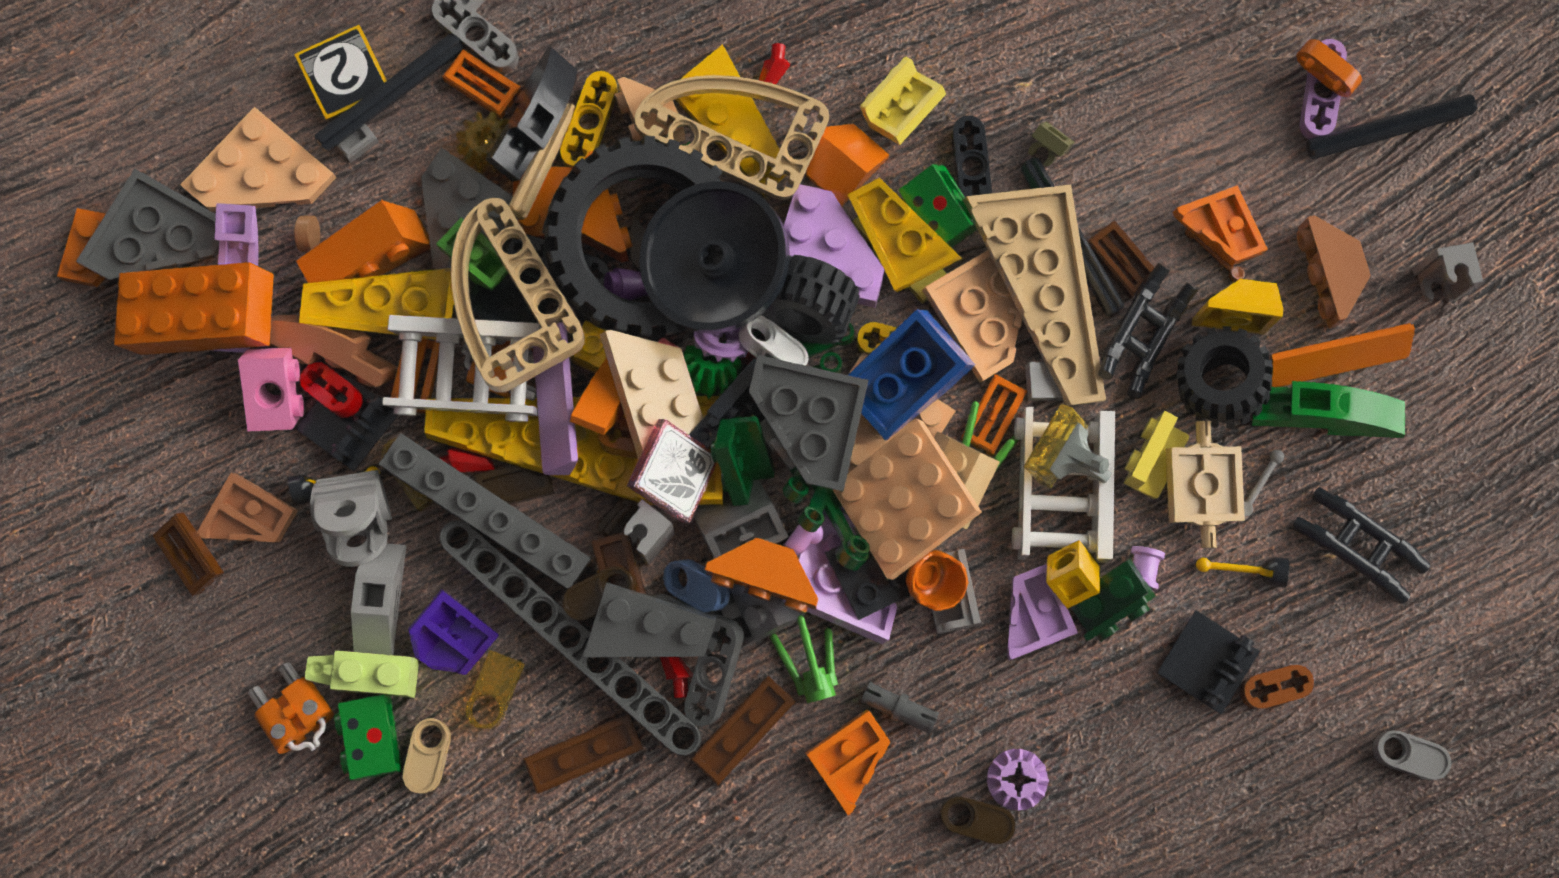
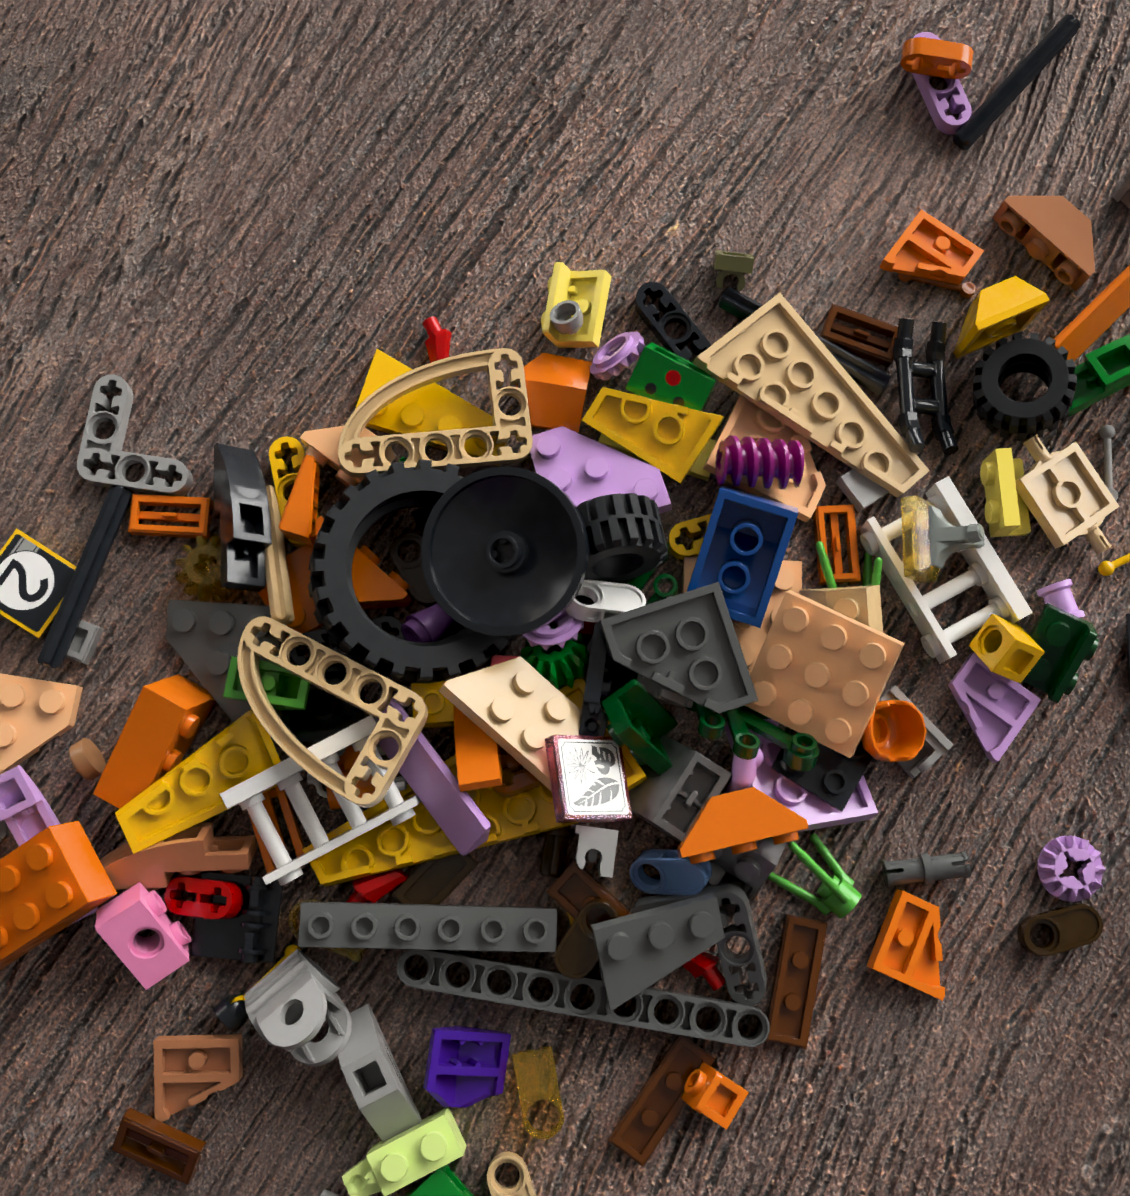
camera: 30 degrees left, 0 degrees up
none -> orange slope [278,454,320,546]
none -> light grey hinge [550,300,583,335]
none -> lavender gear [590,332,645,381]
none -> orange bracket [681,1061,749,1130]
none -> magenta piece [715,435,804,490]

